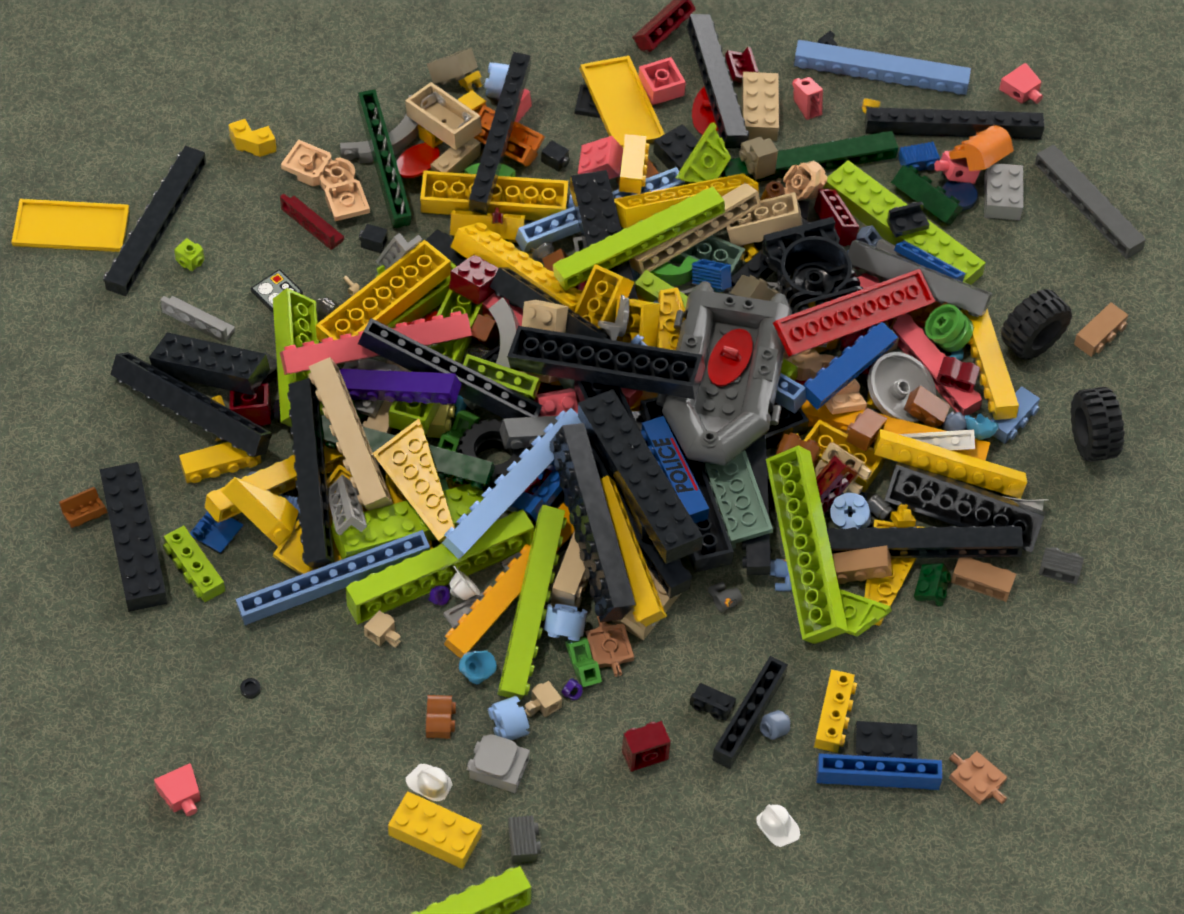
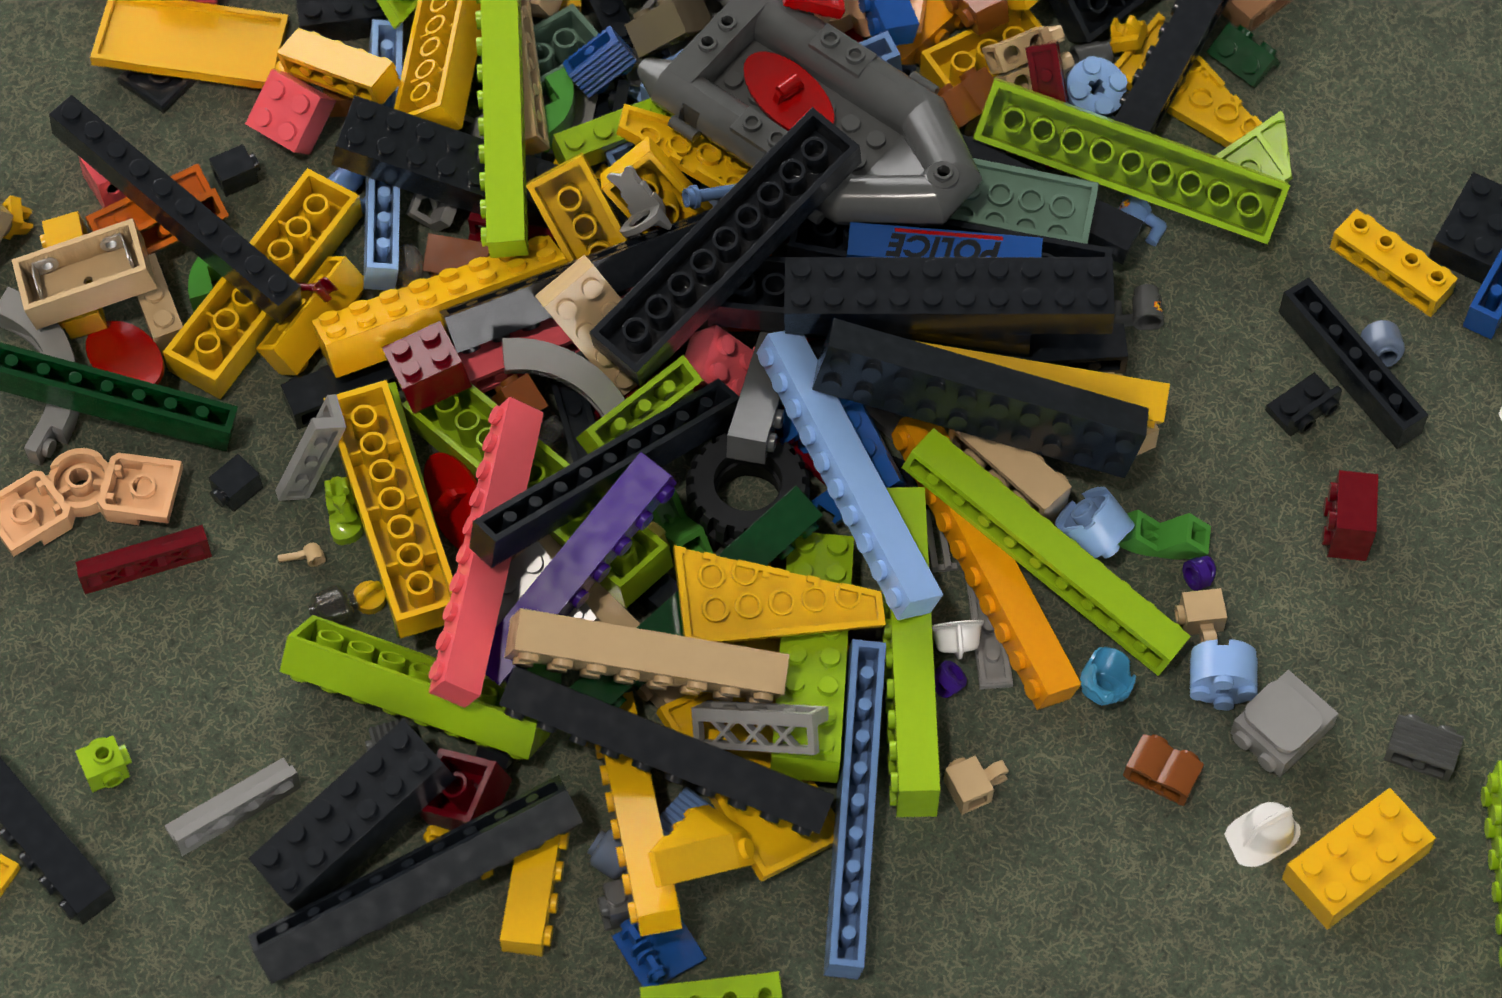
camera: 60 degrees left, 5 degrees up
tile [251,269,303,314] -> none
light blue brick [485,63,509,99] -> none
nougat plate [585,616,634,677] -> none
medium nougat brick [832,546,892,584] -> none

